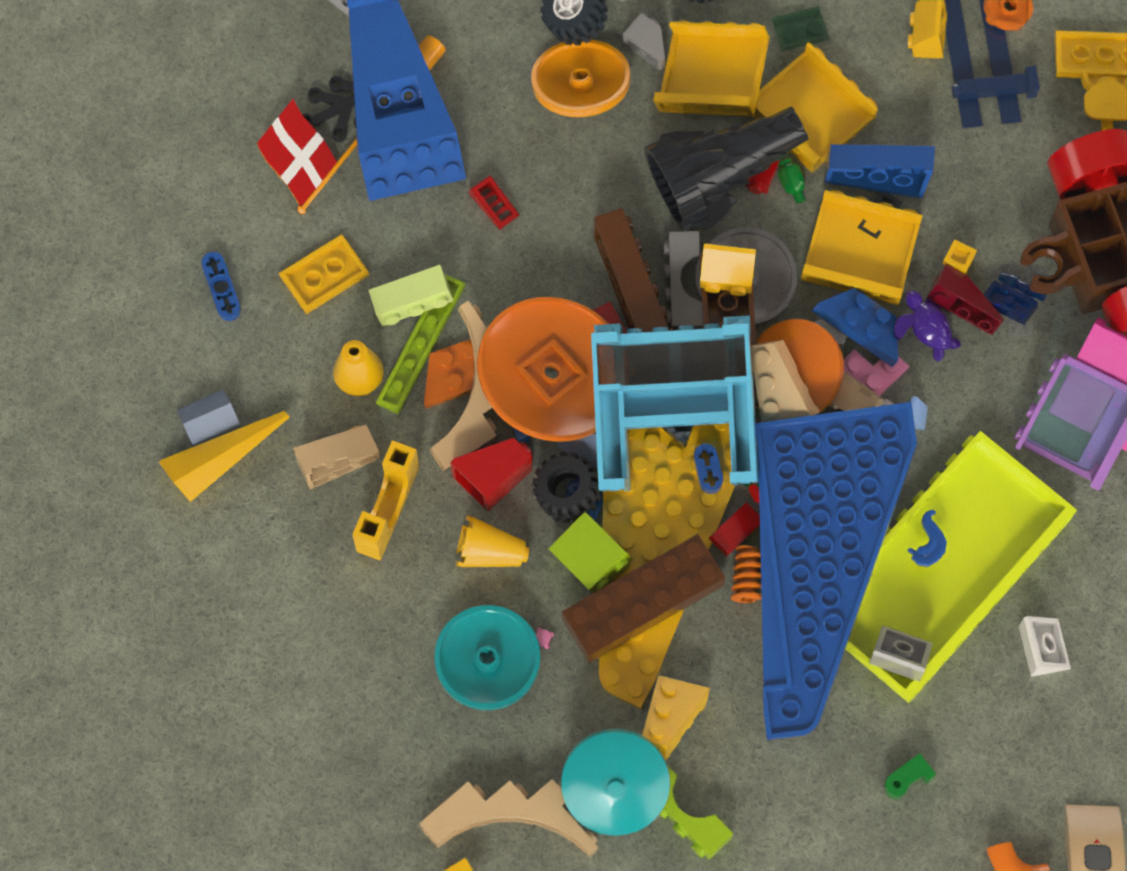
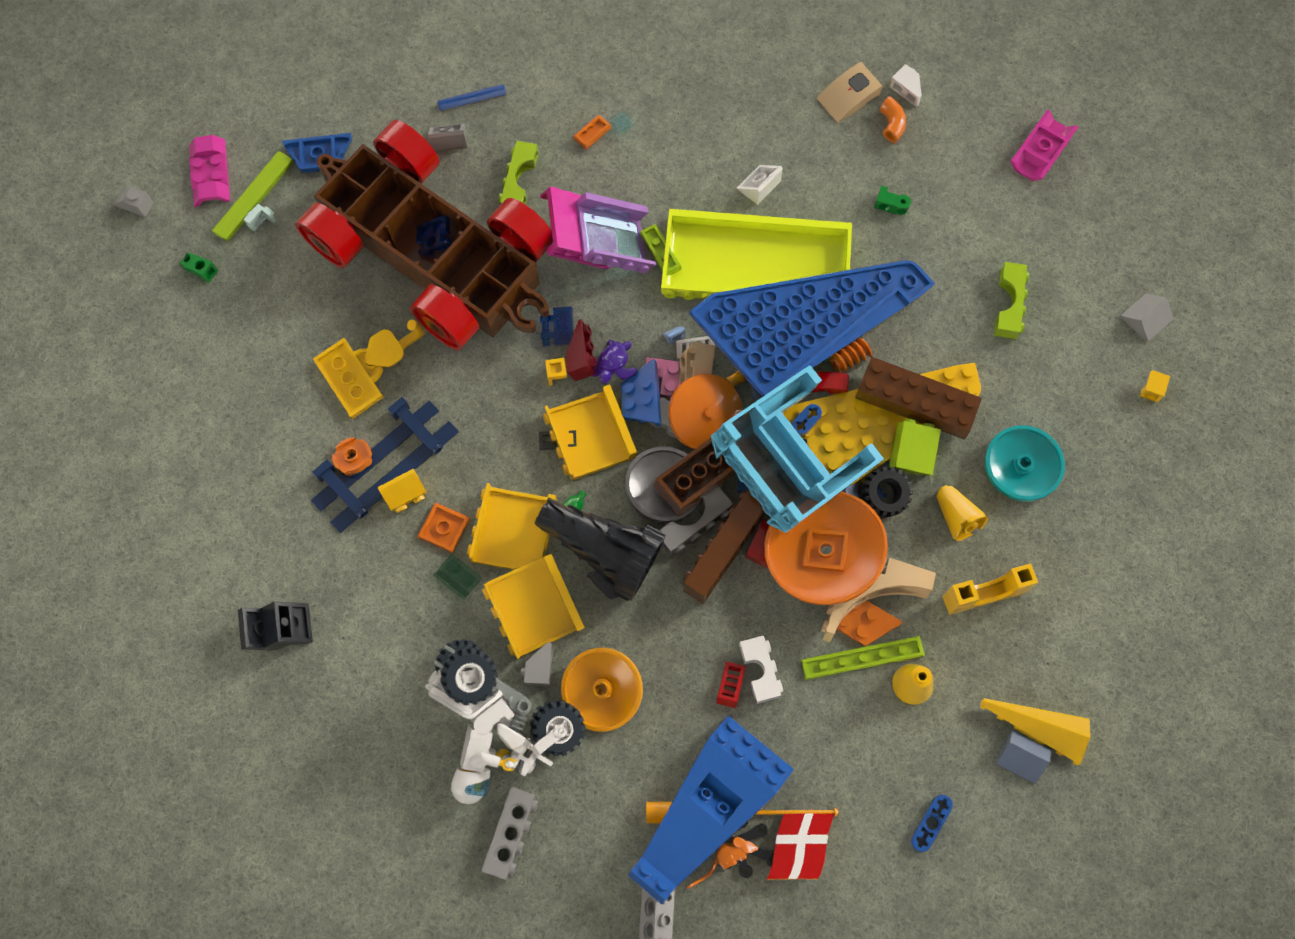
camera: 125 degrees left, 0 degrees up
yellow tile [278,234,370,314] -> none
tan wedge [293,425,380,490] -> none
yellowish green brick [369,265,454,326] -> none
tan arch [419,779,598,857] -> none
red slope [450,438,532,512] -> none
bright pink piece [536,627,554,649] -> none
teal dish [561,729,670,836] -> none
yellow wedge [642,675,710,761] -> none
yellow slope [700,244,756,296] -> none
tan wedge [750,340,820,422] -> none
blue wedge [824,144,935,199] -> none
light grey slope [869,625,933,682] -> none
blue piece [908,510,947,567] -> none
none -> orange tile [417,502,471,554]
none -> lime tile [639,224,681,276]
none -> orange animal [687,837,758,889]
none -> white arch [739,635,783,704]

